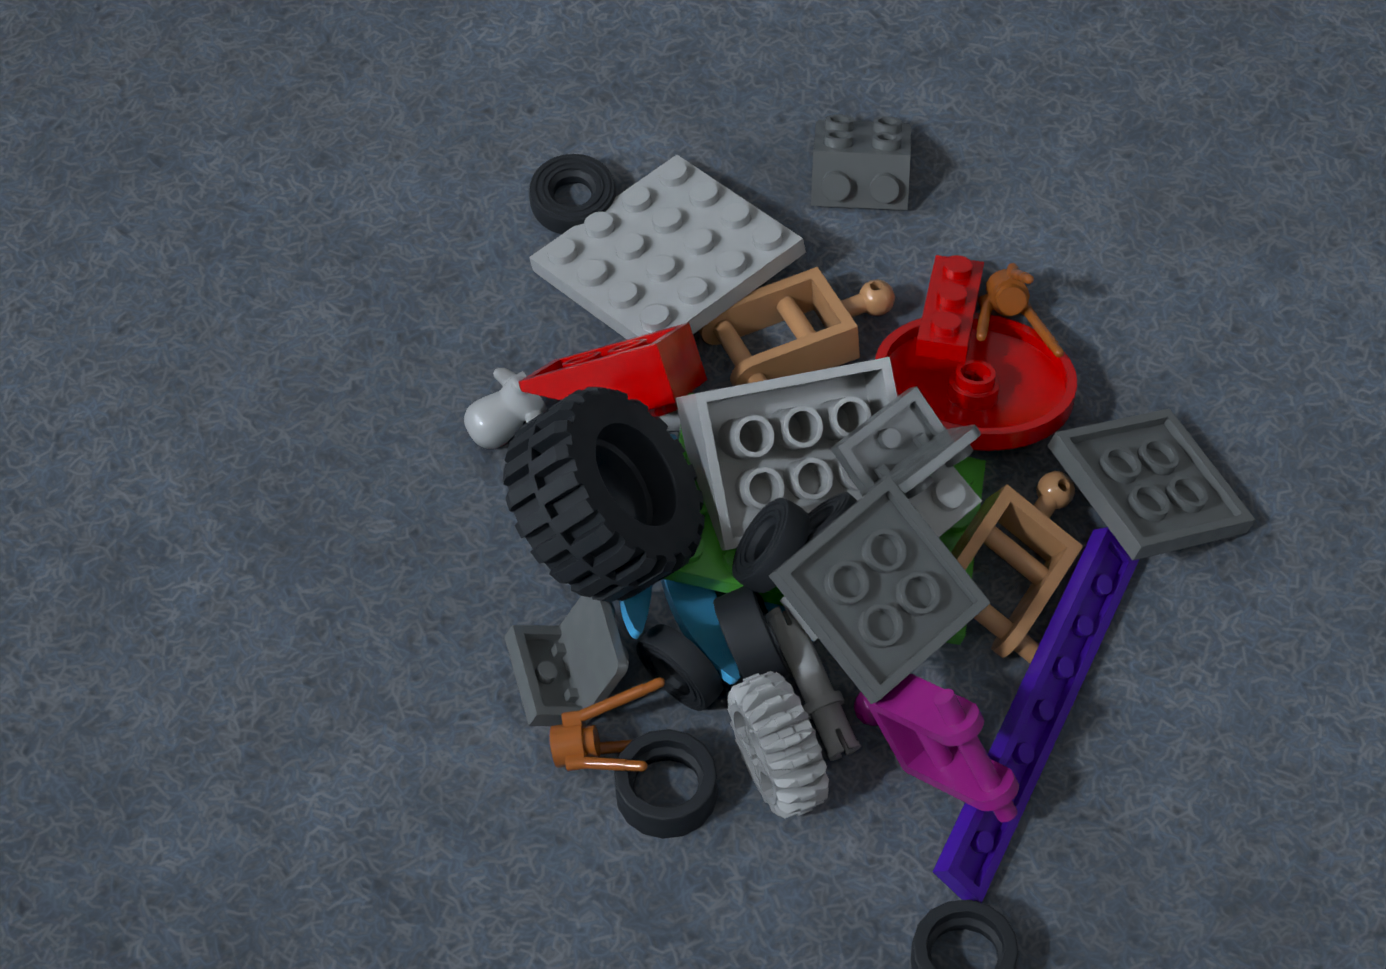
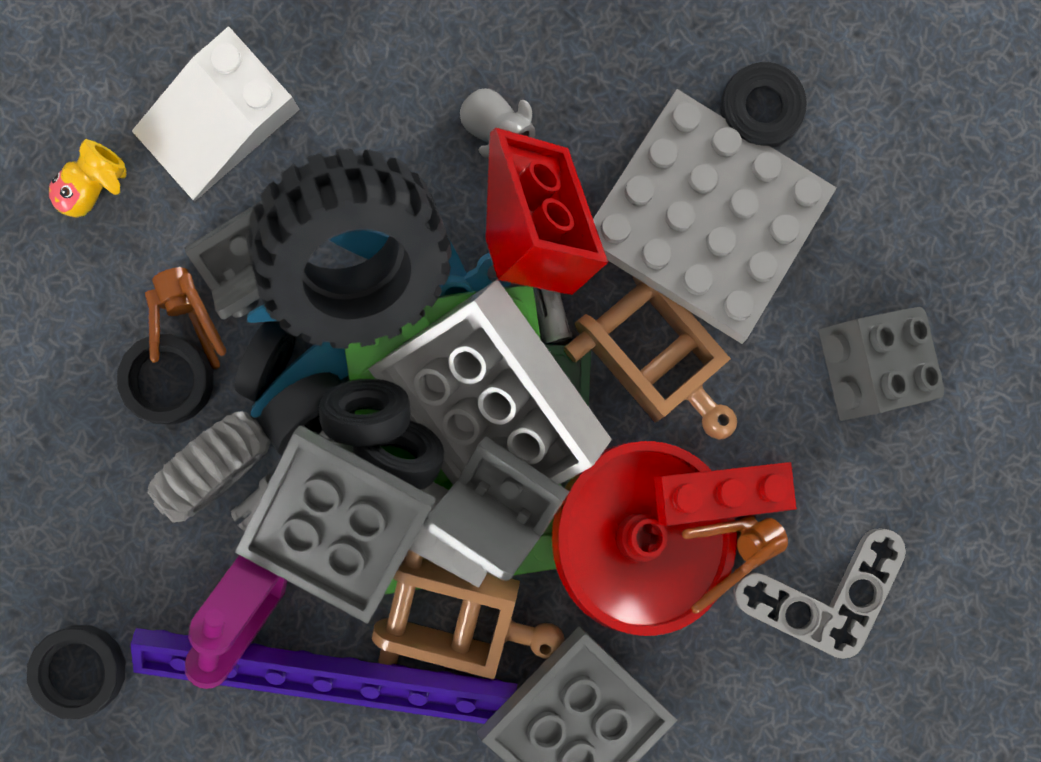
camera: 70 degrees right, 30 degrees up
none -> yellow animal [49,139,127,217]
none -> white slope [132,26,300,201]
none -> light grey beam [733,528,906,659]

